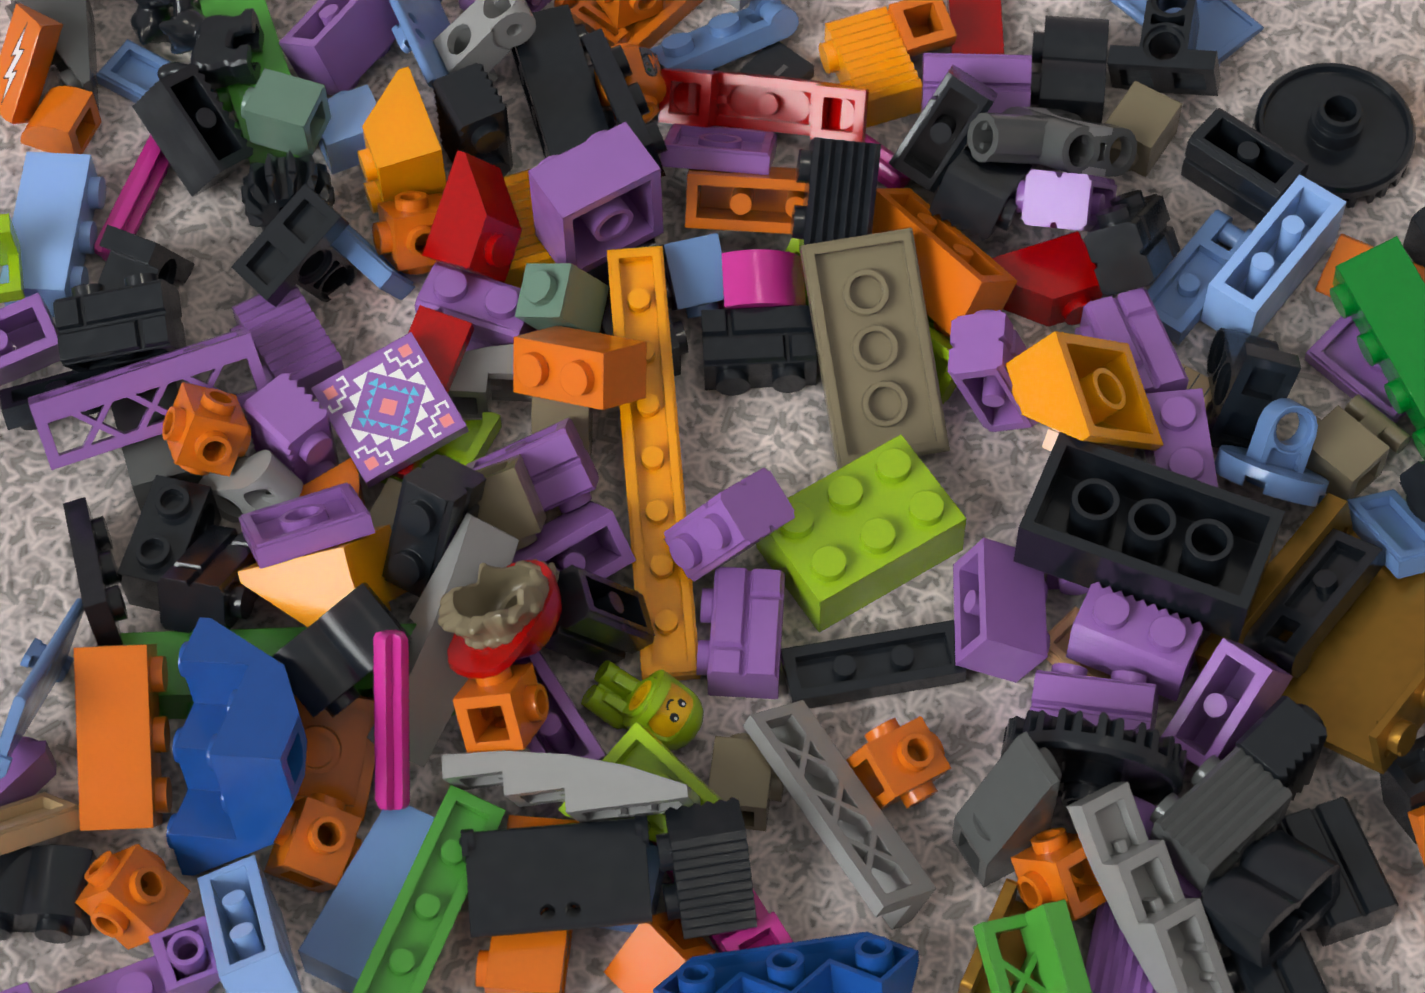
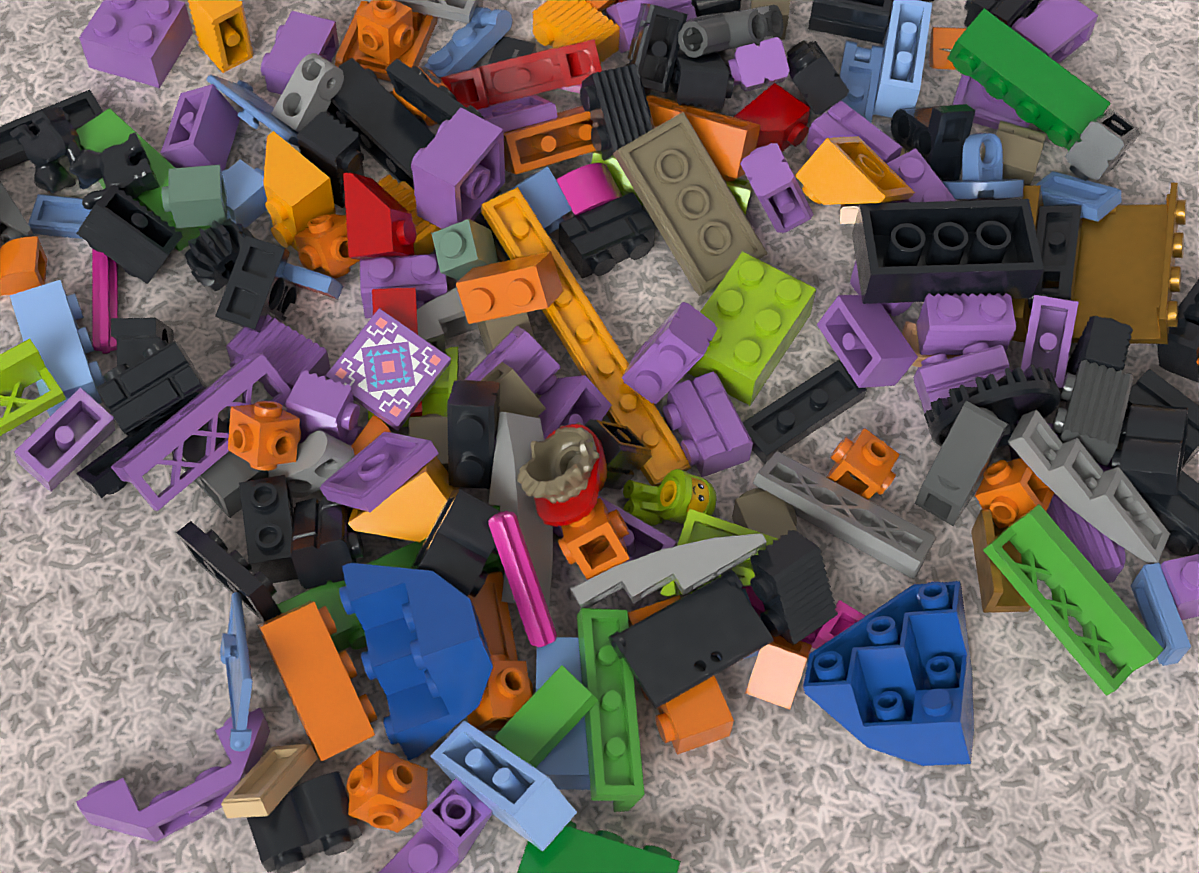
camera: 30 degrees left, 0 degrees up
none -> bright green tile [494,665,599,768]

